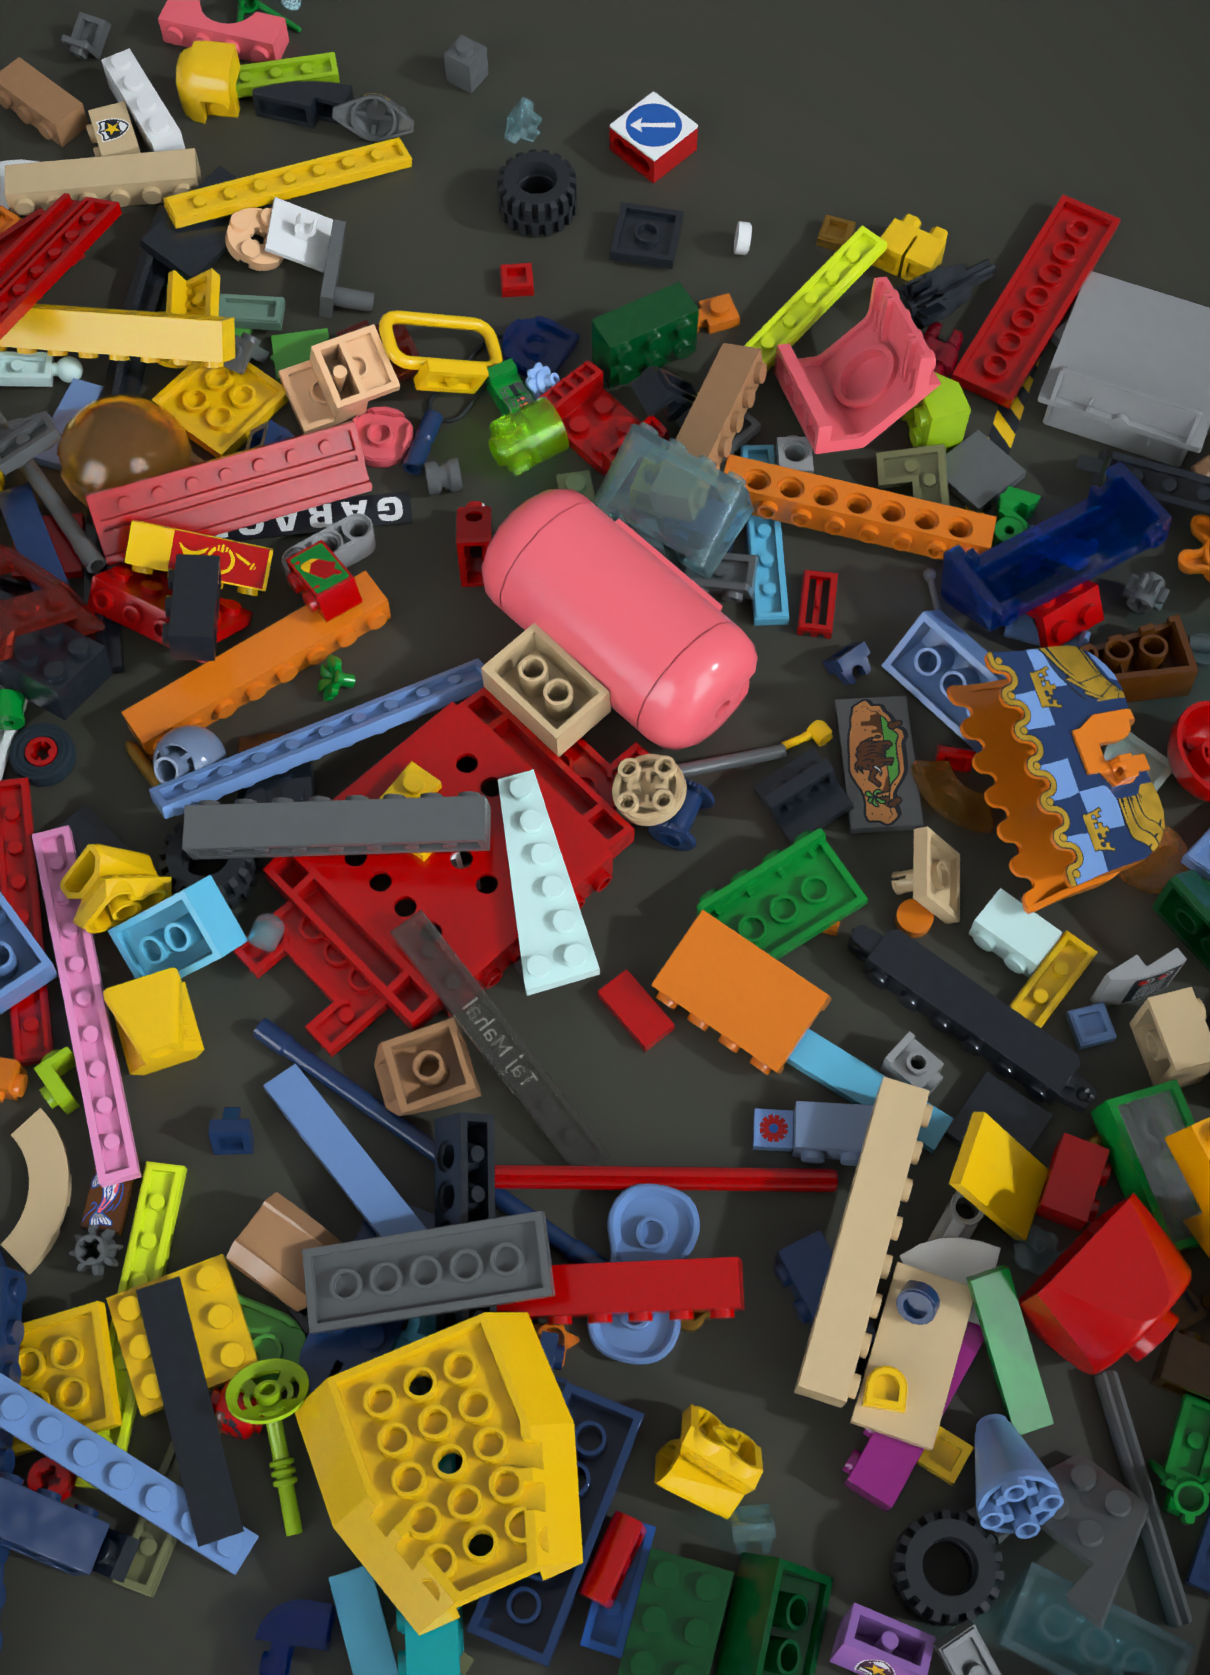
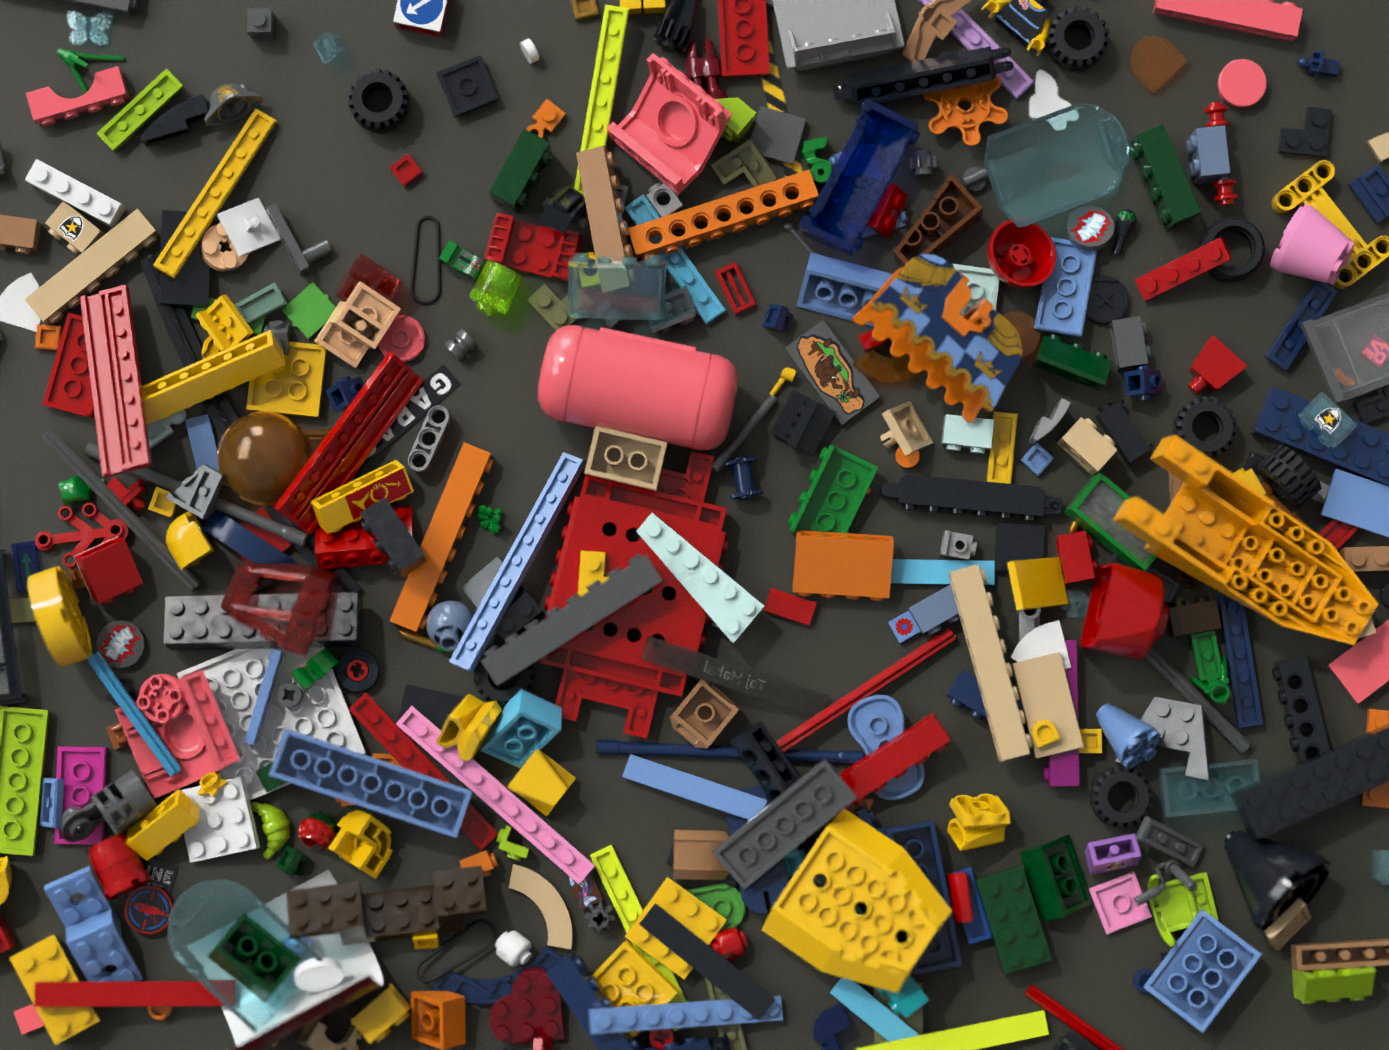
camera: 35 degrees left, 20 degrees up
yellow brick [176,41,240,124] -> none
dark blue tile [208,1107,254,1155] -> none
lime dish [225,1358,310,1536] -> none
clear light blue piece [247,913,285,952] -> none
brick [285,540,363,623] -> none
yellow bar [379,310,503,394] -> none
dark blue piece [402,409,443,475] -> none
red torso [456,501,494,587] -> none
clear blue tile [502,316,580,377] -> none
light blue plant [525,362,560,401] -> none
tan tile [612,754,687,826] -> none
clear light blue tile [728,1503,776,1556] -> none
dark blue tile [896,1280,940,1325] -> none
tile [966,1265,1054,1435] -> none

